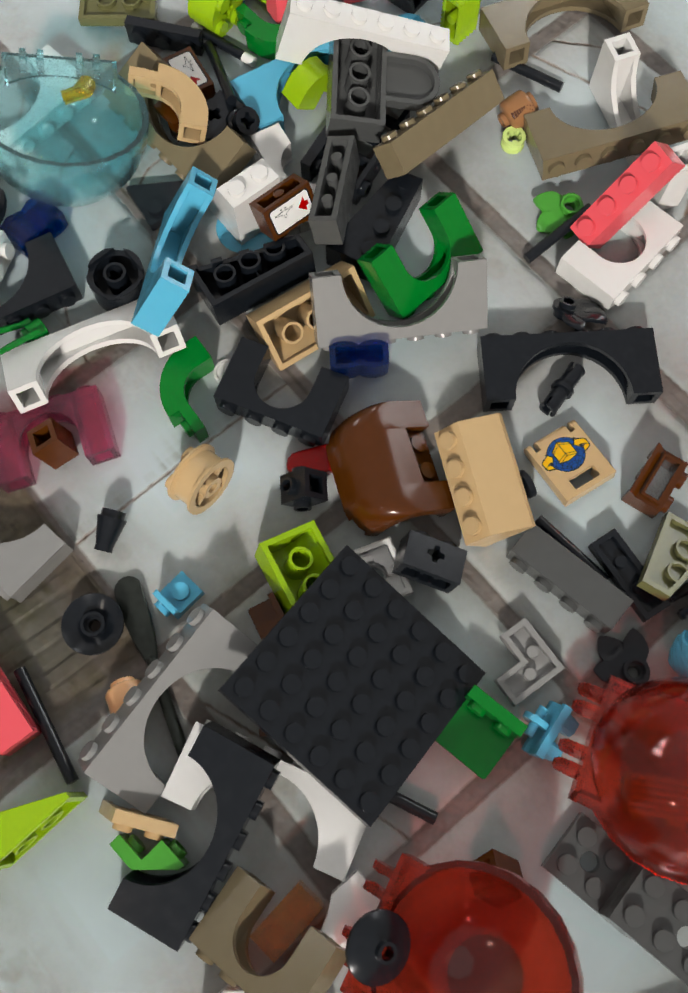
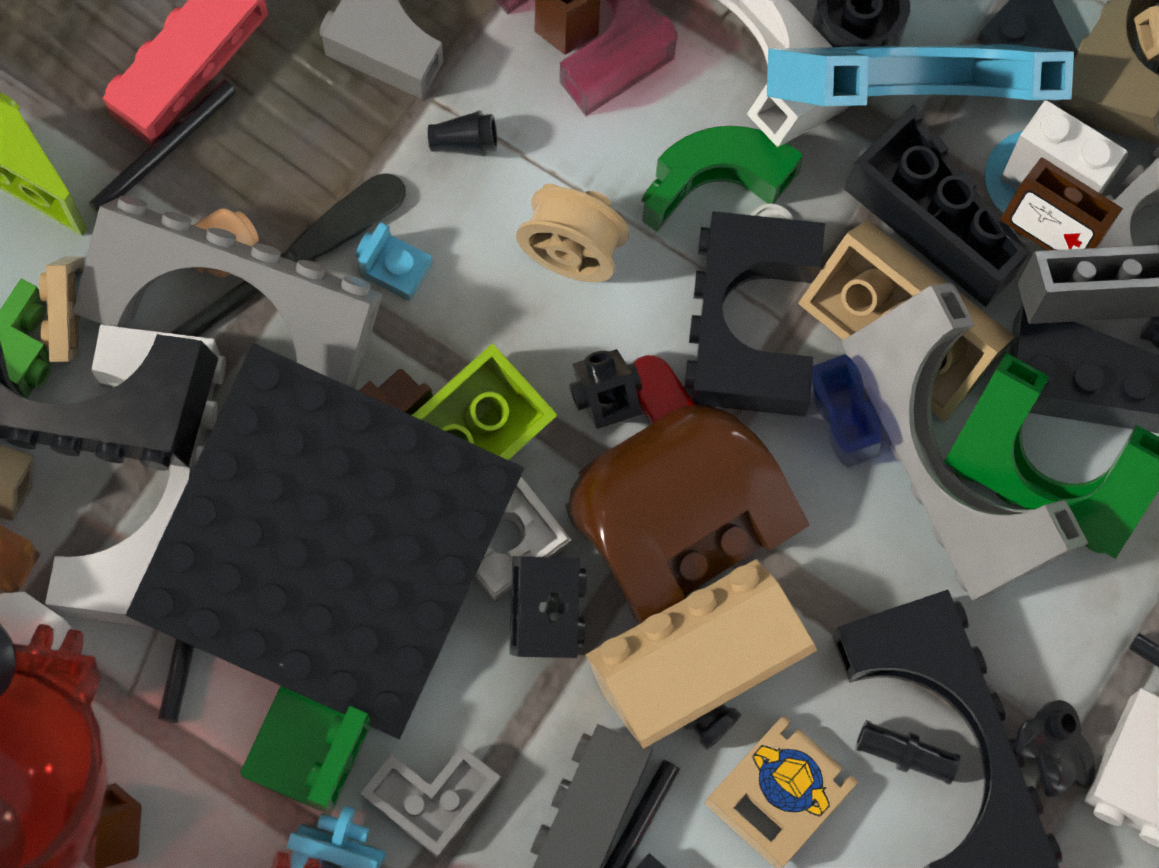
camera: 70 degrees right, 0 degrees up
black dish [61,593,124,656] -> none

